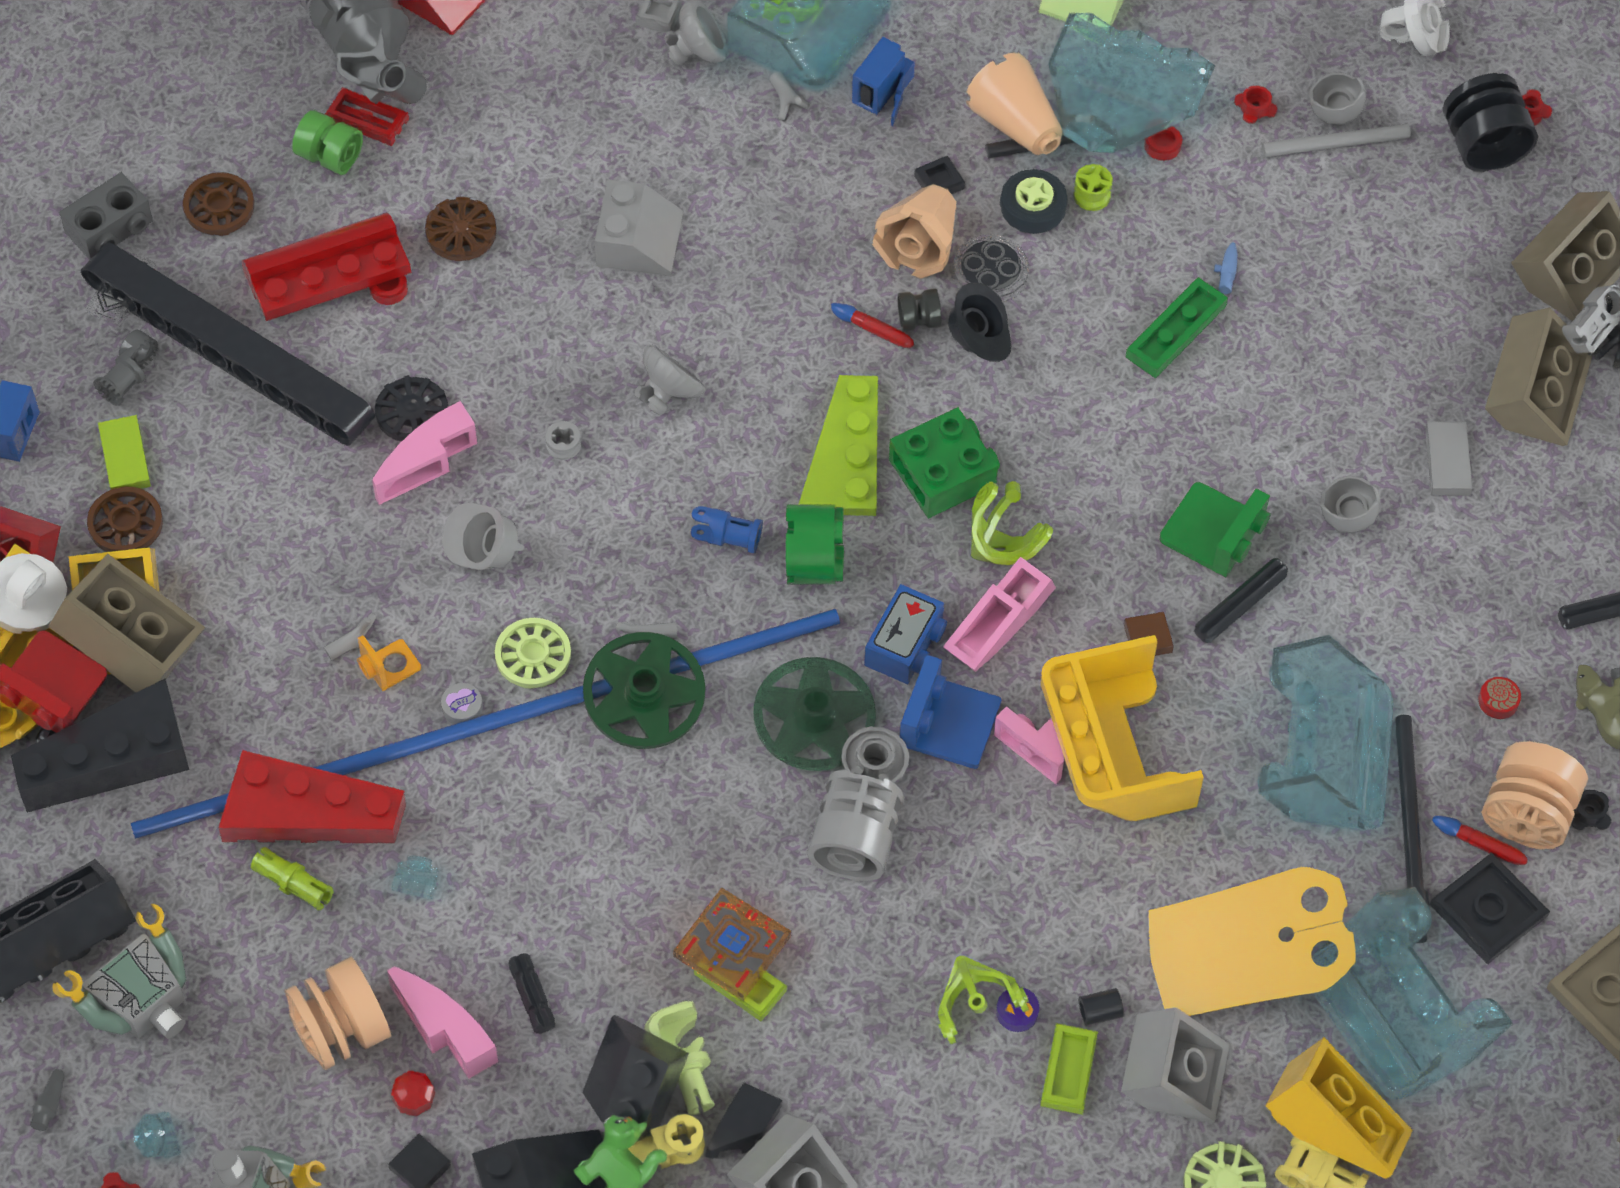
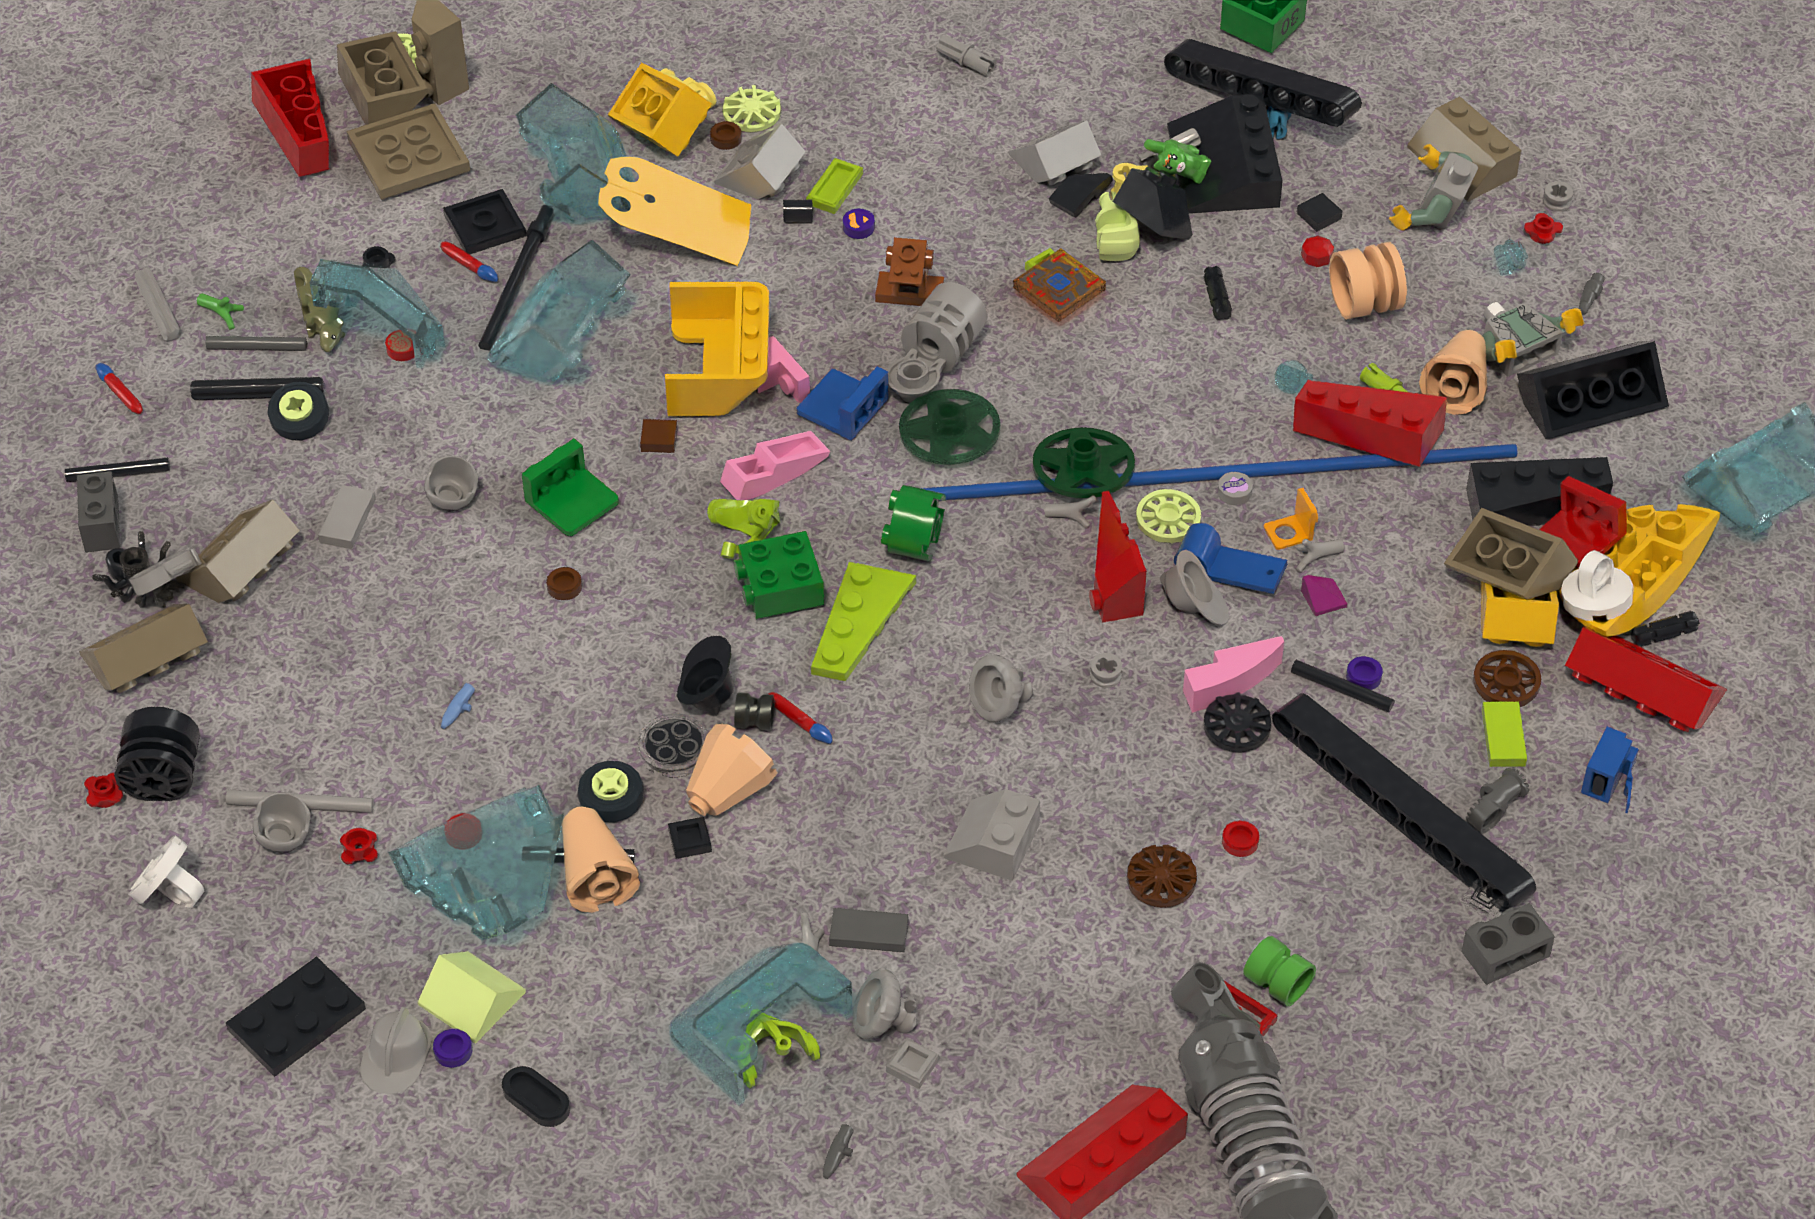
camera: 165 degrees left, 10 degrees down
reddish brown wheel [182,172,255,236] -> none
red brick [242,212,411,321] -> none
bright pink slope [387,966,498,1079] -> none
blue piece [691,506,763,553] -> none
blue piece [852,37,915,126] -> none
brick [864,584,947,685] -> none
lime helmet [938,955,1029,1045] -> none
lime wheel [1073,164,1113,211] -> none
green plate [1125,277,1228,379] -> none
black axle [1194,558,1288,643] -> none
light nougat wheel [1481,741,1588,849] -> none
none -> black wheel [267,382,329,440]
none -> clear light blue panel [310,259,446,369]
none -> reddish brown tile [546,567,582,600]
none -> reddish brown tile [710,121,742,150]
none -> dark grey tile [829,908,908,952]
none -> dark orange tile [875,237,944,306]
none -> red wedge [1089,491,1147,623]
none -> blue door [1174,523,1288,594]
none -> black bar [1291,659,1395,713]
none -> magenta slope [1301,575,1348,616]
none -> dark purple tile [1346,656,1383,690]
none -> light nougat cone [1419,330,1487,415]

